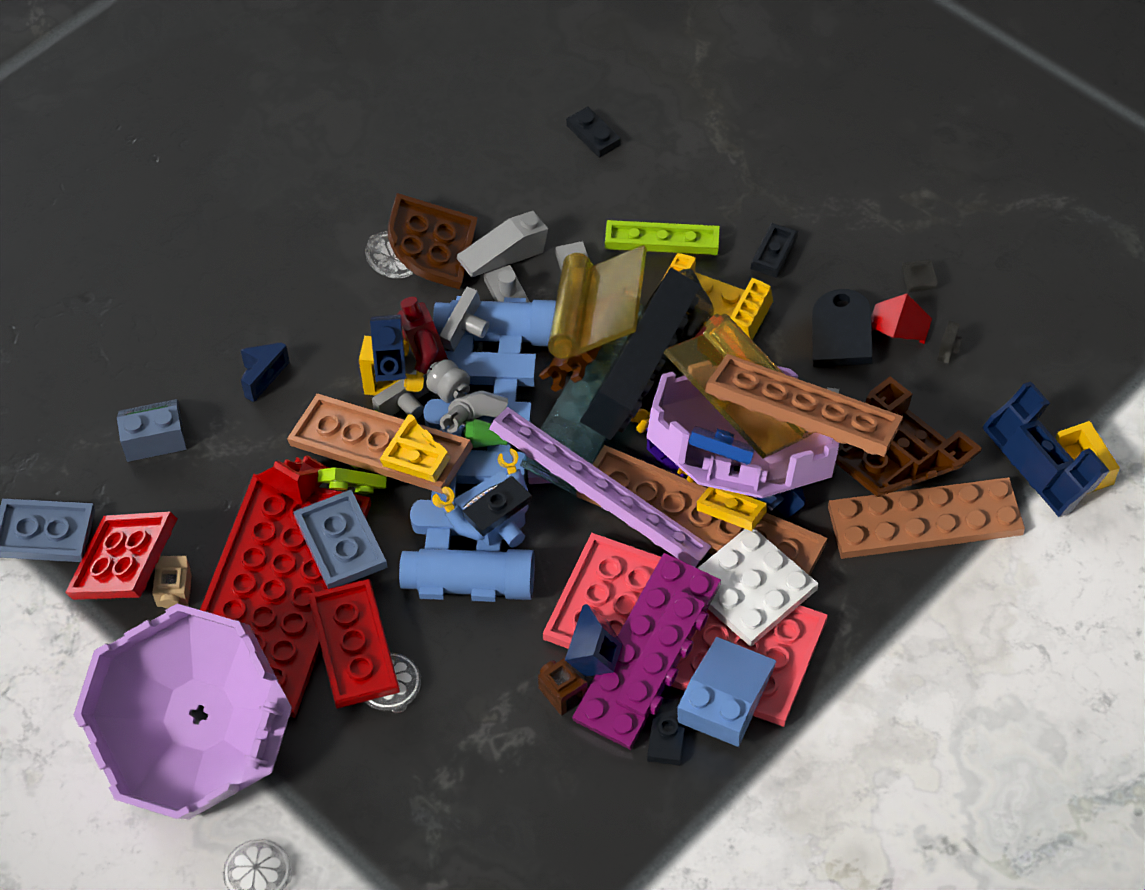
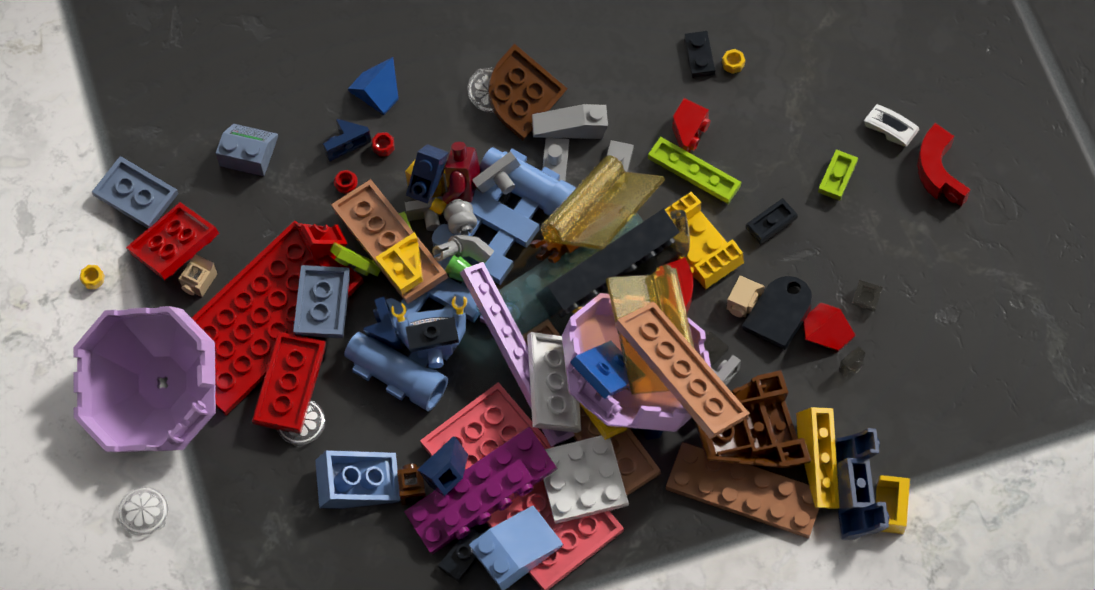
camera: 30 degrees right, 10 degrees up
none -> yellow tile [80,265,105,289]
none -> medium blue slope [315,451,401,509]
none -> red plate [334,170,358,193]
none -> blue slope [348,57,399,115]
none -> dark blue slope [363,297,402,350]
none -> red tile [372,132,395,156]
none -> white tile [527,332,581,433]
none -> red slope [672,98,711,153]
none -> yellow tile [722,49,745,74]
none -> tan window [727,276,765,317]
none -> yellow slope [796,407,840,509]
none -> lime plate [818,149,858,201]
none -> white slope [864,104,919,147]
none -> red arch [917,123,971,207]

